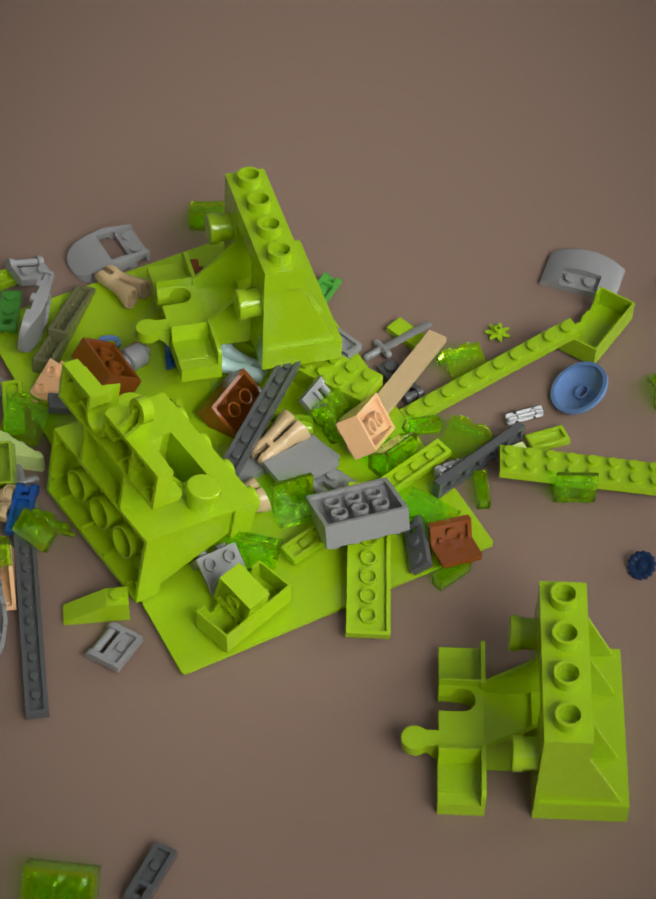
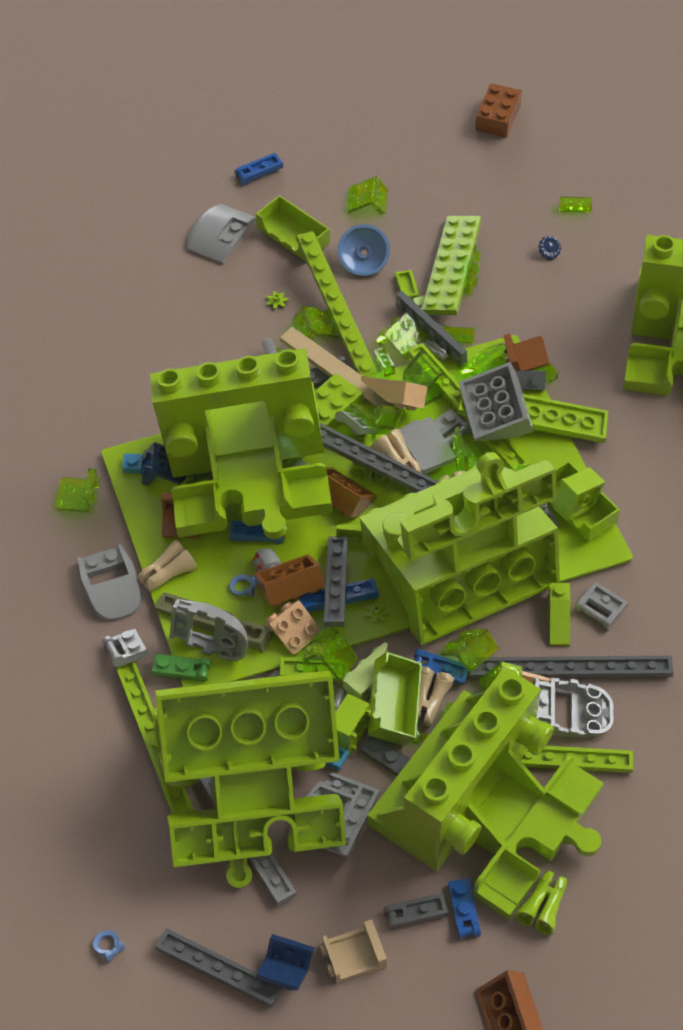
camera: 80 degrees left, 5 degrees up
light grey axle [504,405,544,425] -> none

